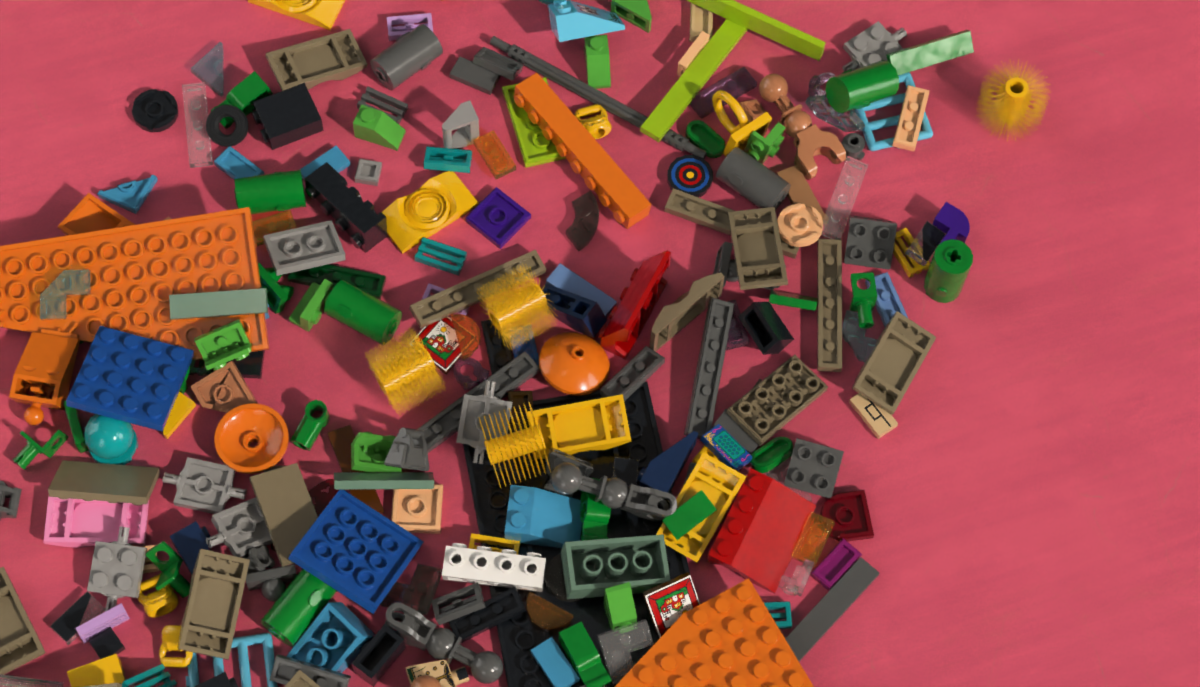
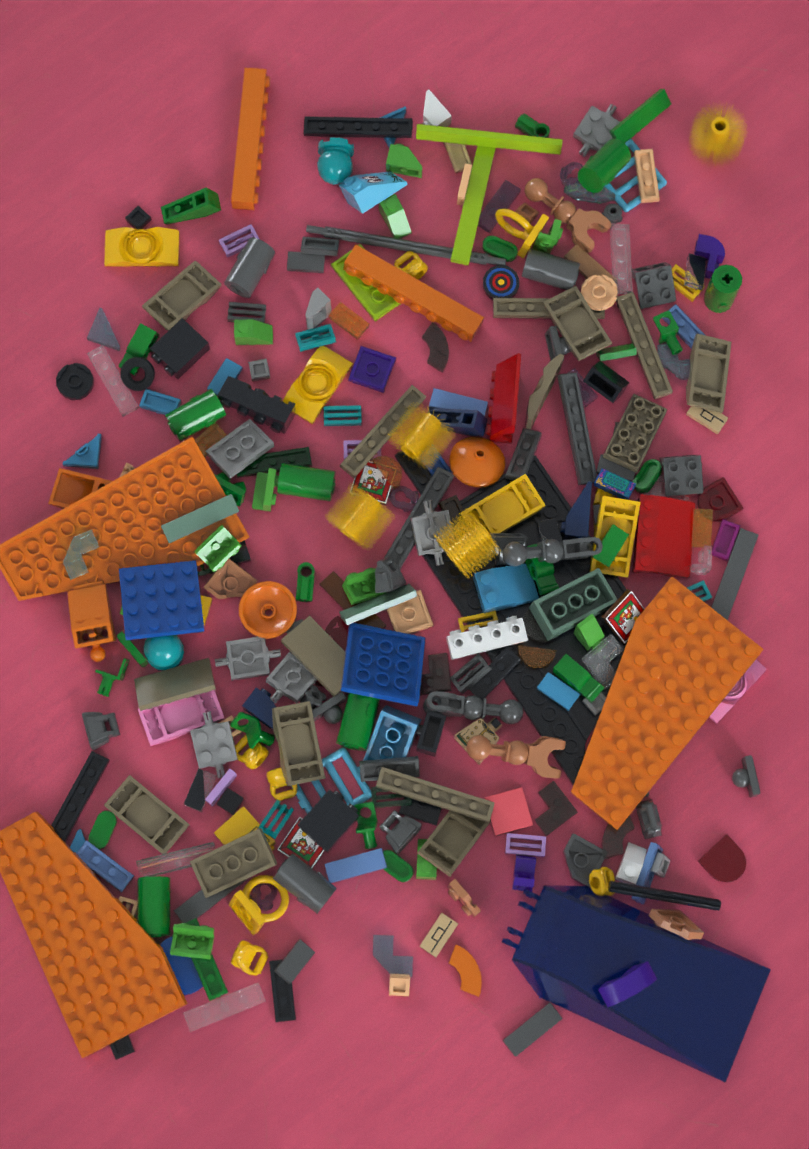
camera: 20 degrees left, 10 degrees up
none -> green piece [515,113,550,138]

